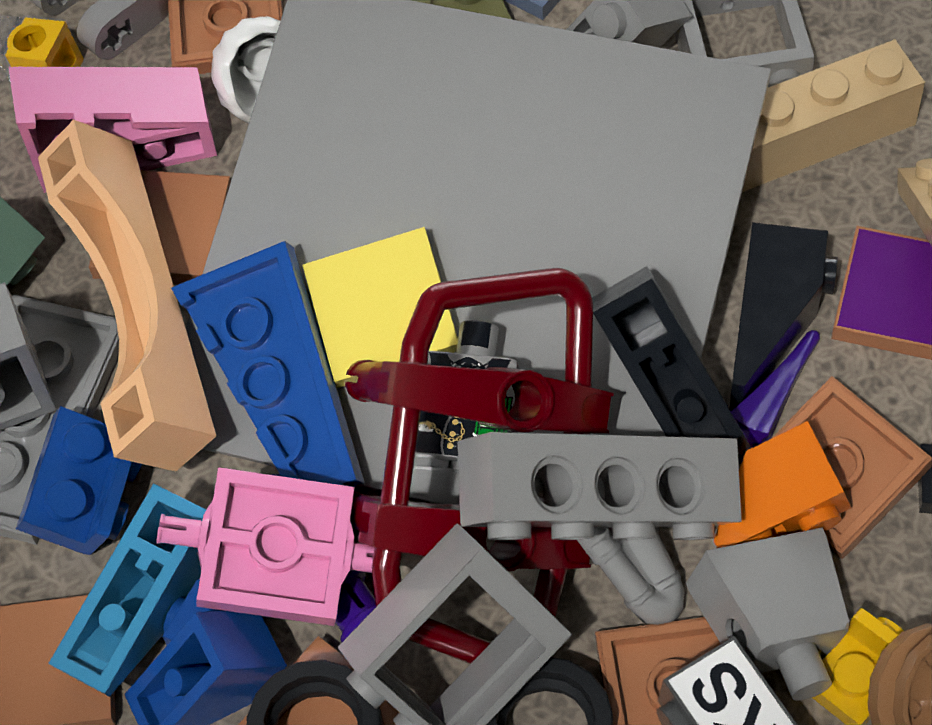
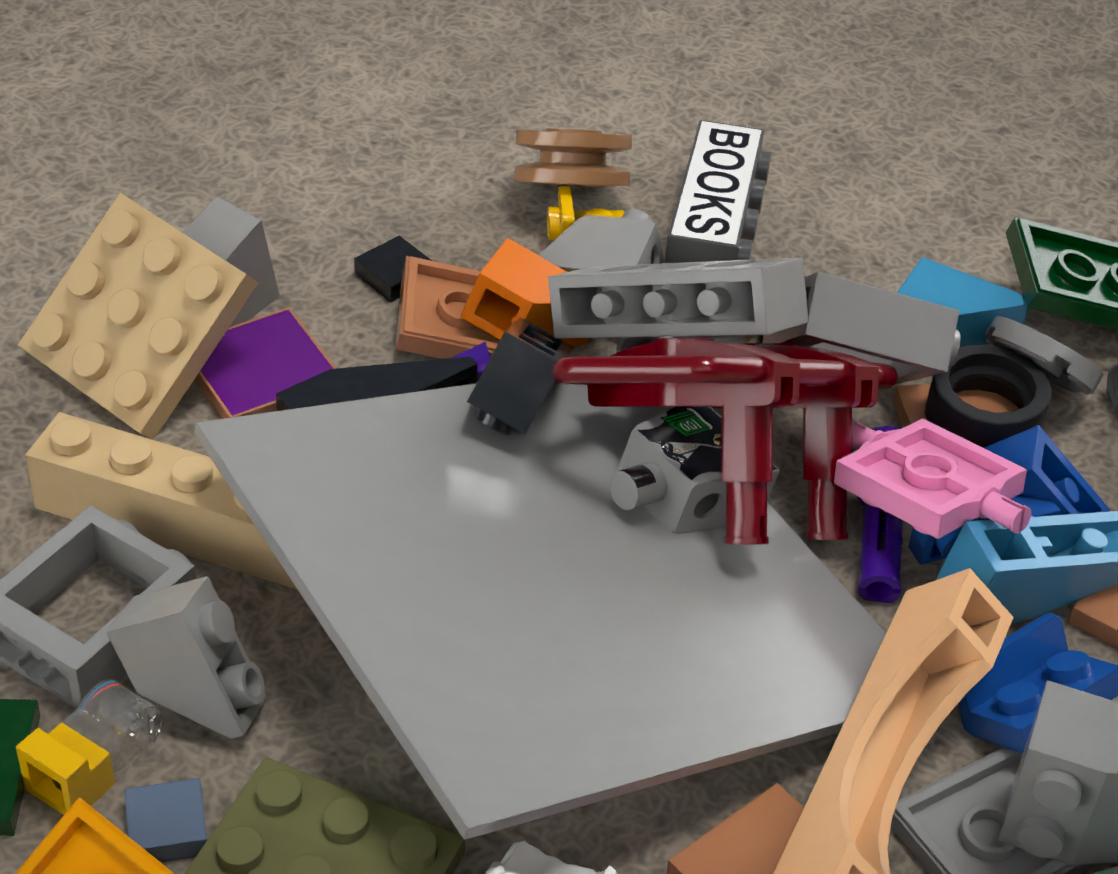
camera: 145 degrees left, 15 degrees down
blue wing [171,241,365,487] -> none
light yellow tile [303,227,458,388] -> none

